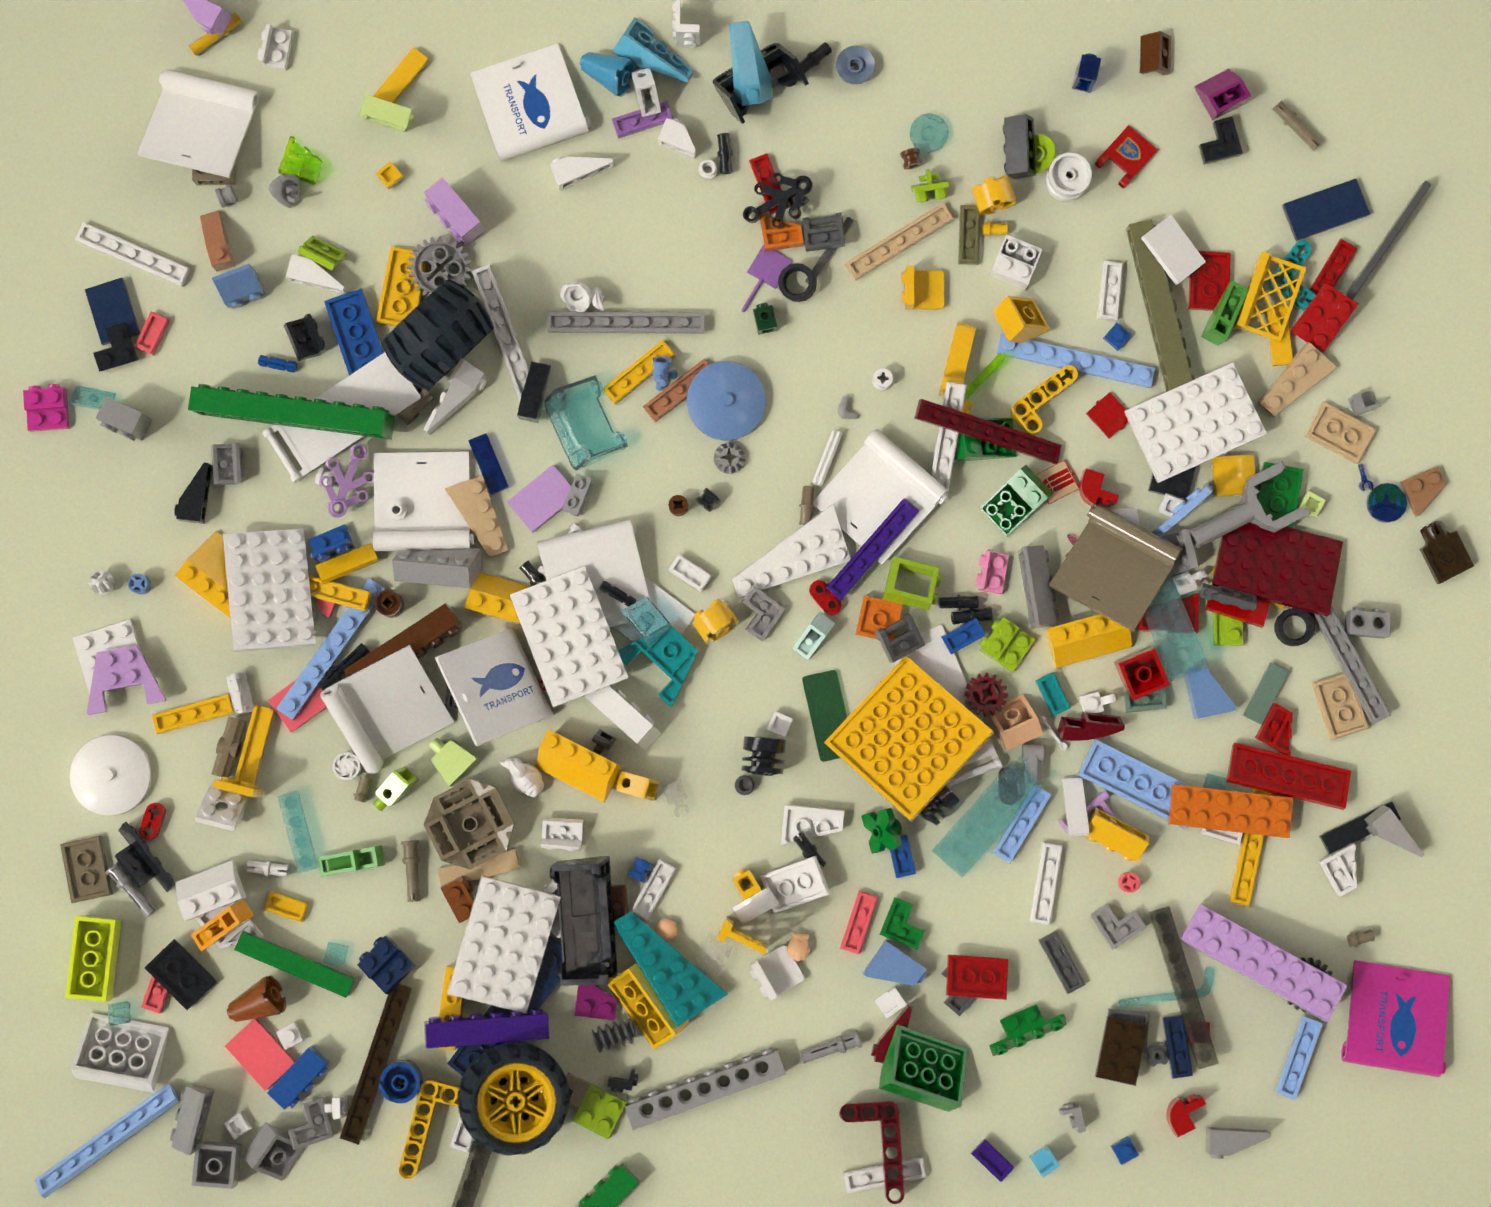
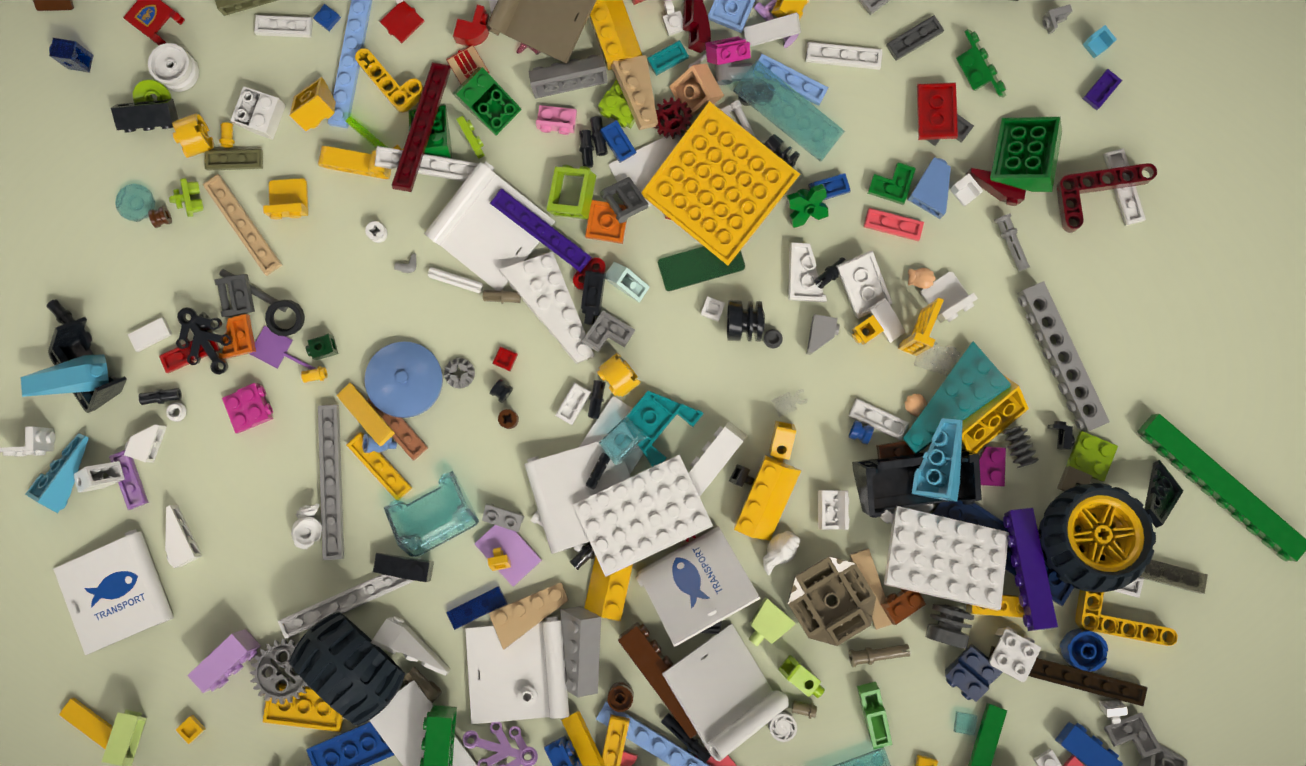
camera: 85 degrees left, 0 degrees up
dark azure cone [580,52,636,97] -> none
sand blue dish [836,46,875,84] -> none
none -> white tile [128,317,172,352]
none -> dark pink plate [222,383,273,434]
none -> yellow pin [301,366,328,383]
none -> yellow tile [336,383,395,446]
none -> lime plate [456,116,485,159]
none -> yellow tile [488,547,511,571]
none -> red tile [492,347,518,372]
none -> black hinge [581,270,606,325]
none -> black axle [588,380,606,419]
none -> tan wing [611,55,658,130]
none -> dark pink window [706,36,751,65]
none -> light grey slope [806,314,840,355]
none -> medium azure wedge [912,418,962,502]
none -> dark grey wheel [925,604,974,649]
none -> white bracket [989,626,1041,682]
none -> black wing [1144,460,1184,528]

